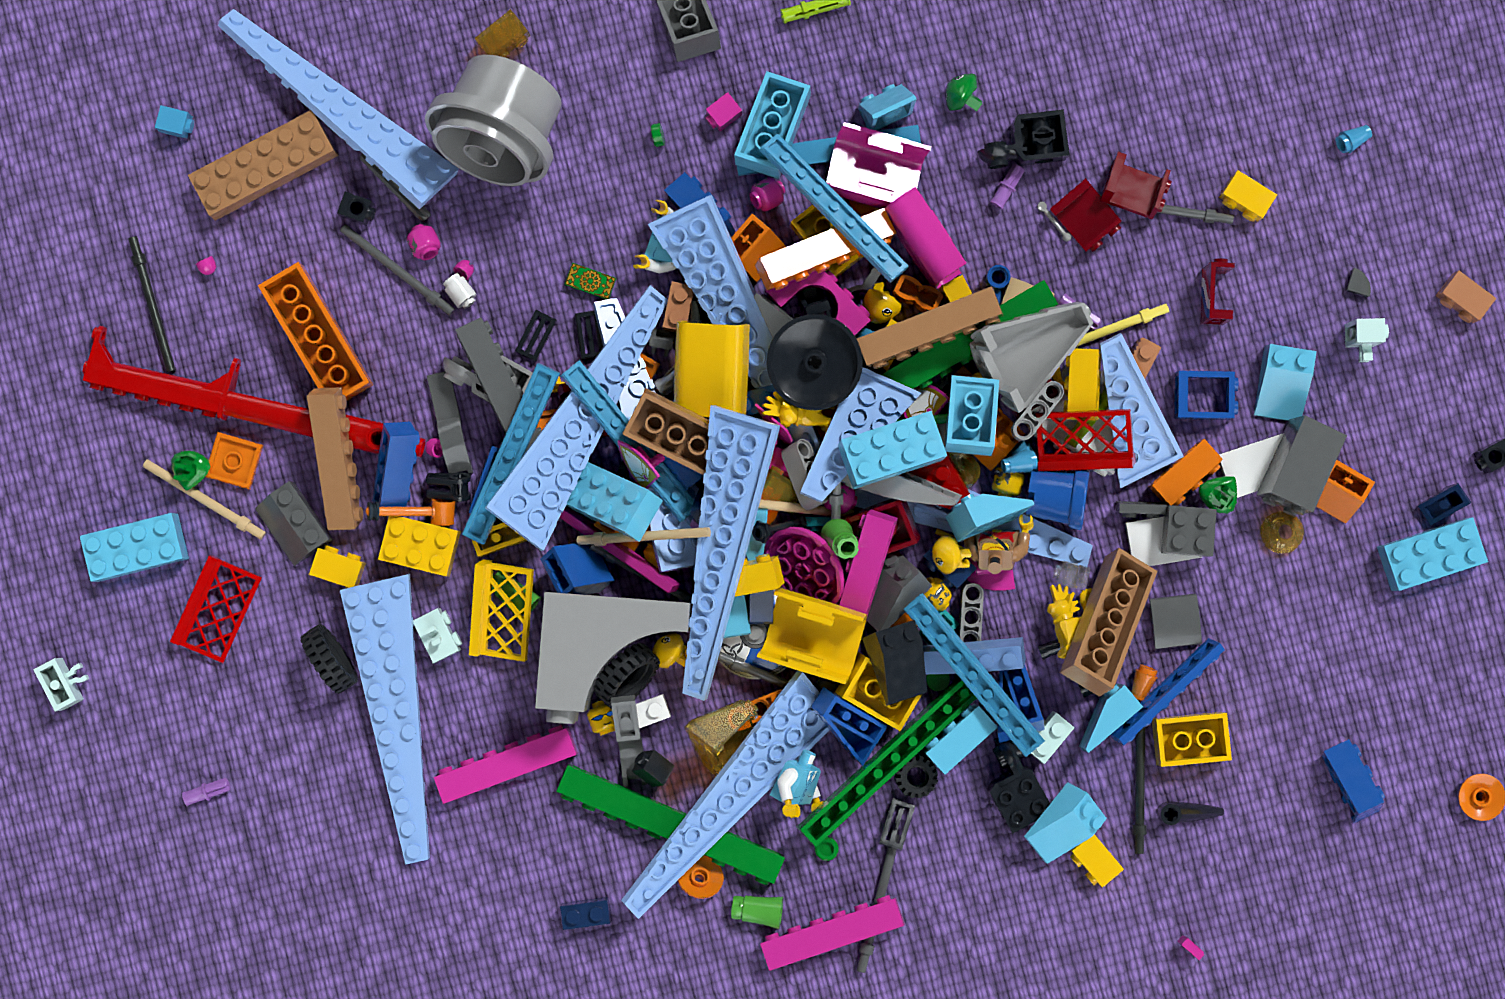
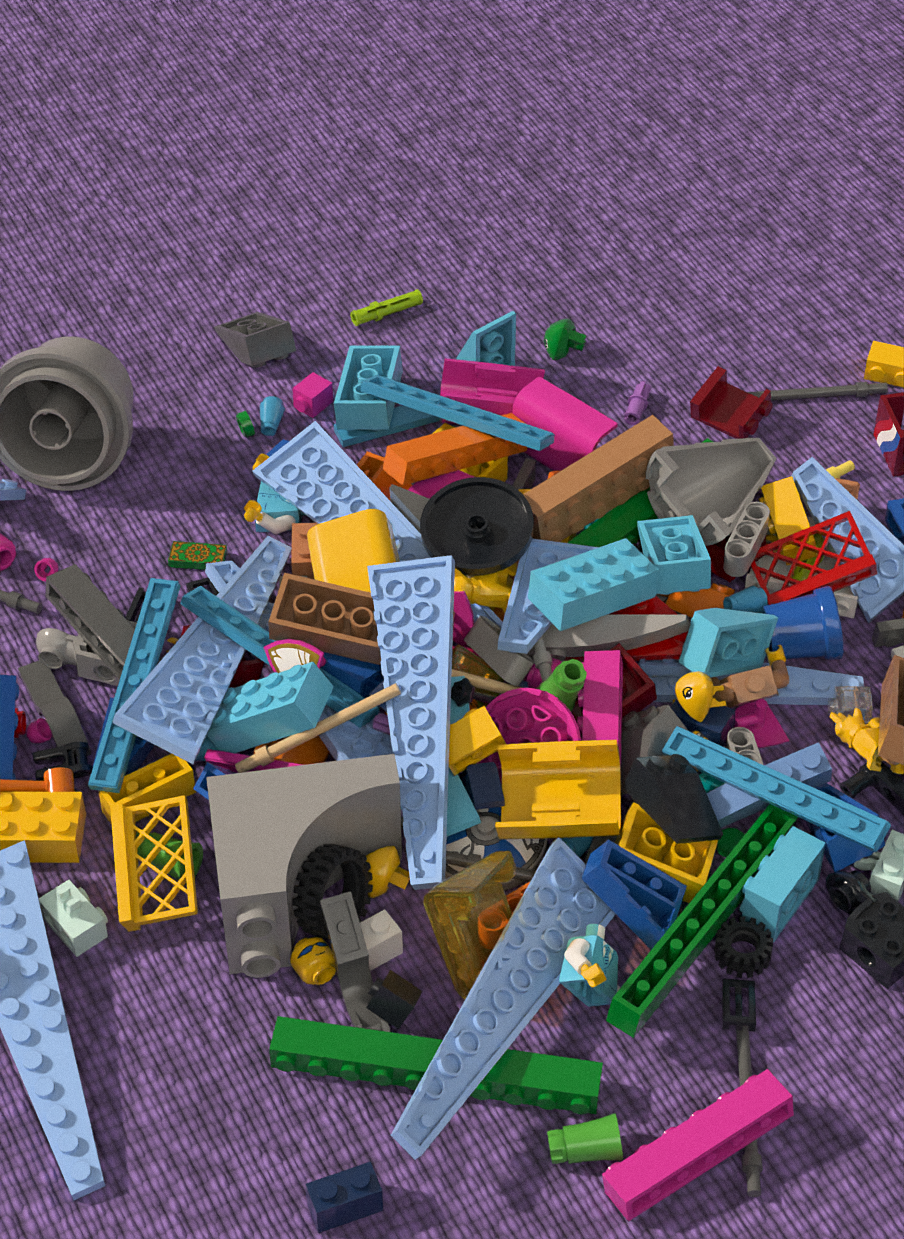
camera: 10 degrees left, 40 degrees down
dark pink brick [434,725,578,804] -> none
white brick [443,273,477,309] -> none
orange dish [678,855,724,899] -> none
dark pink head [749,177,785,212] -> none
green tile [815,837,838,861] -> none
black brick [977,109,1070,169] -> none
light grey hinge [1037,202,1071,242] -> none
dark red panel [1100,152,1172,220] -> none
none -> dark azure cone [260,396,285,436]

